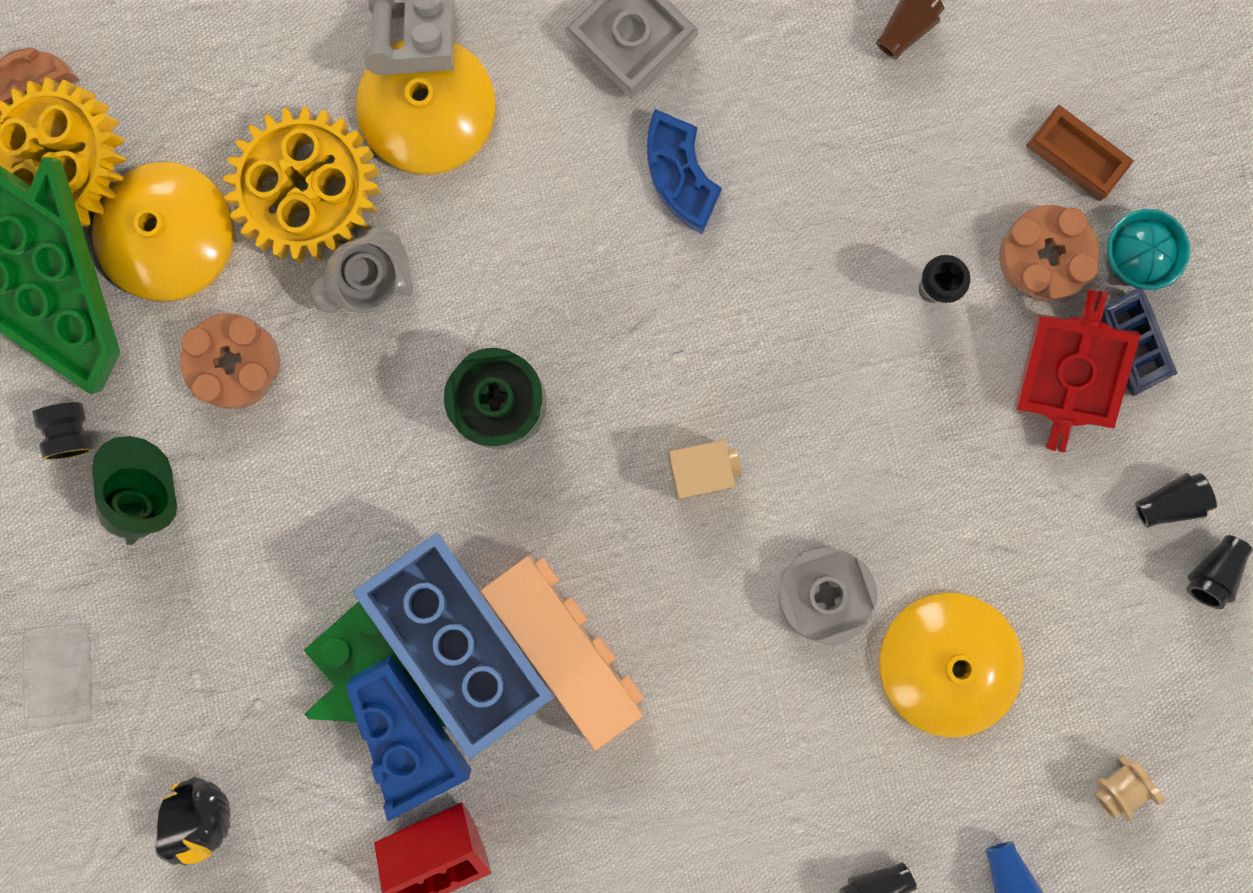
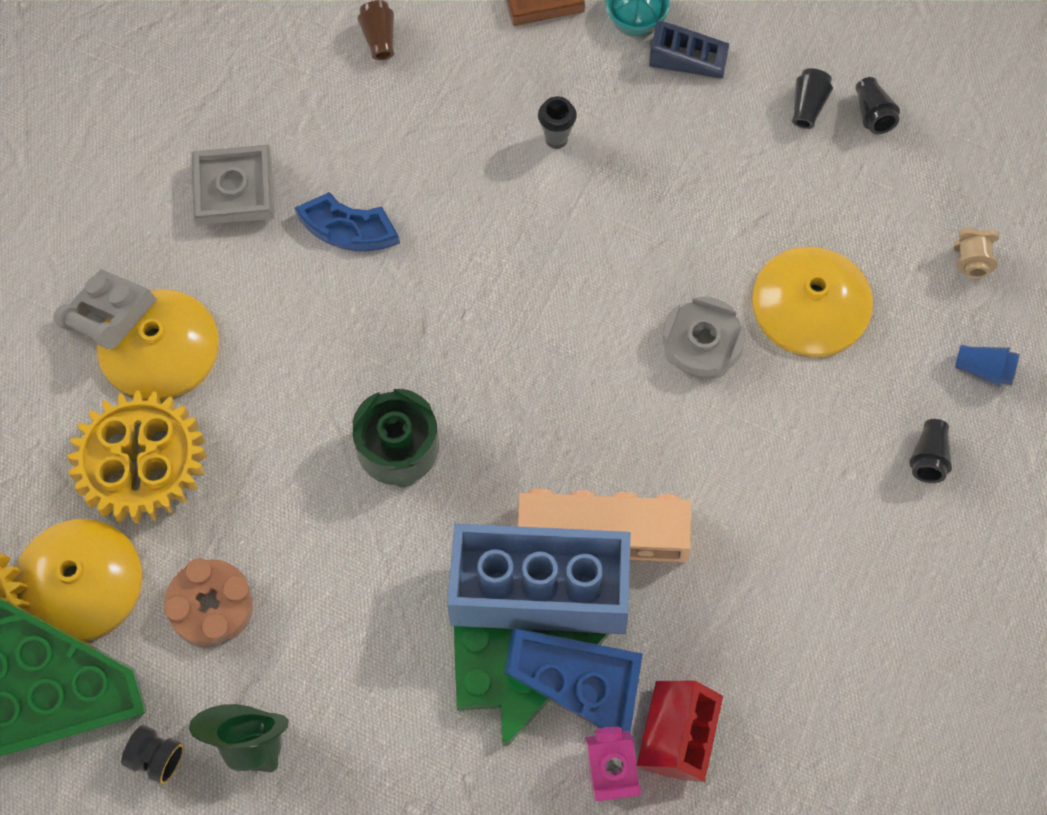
camera: 55 degrees left, 20 degrees down
light grey hair [310,227,413,313] -> none
tan brick [668,440,742,500] -> none
nougat plate [999,205,1099,302] -> none
red plate [1015,289,1141,452] -> none
none -> dark pink brick [585,727,641,802]

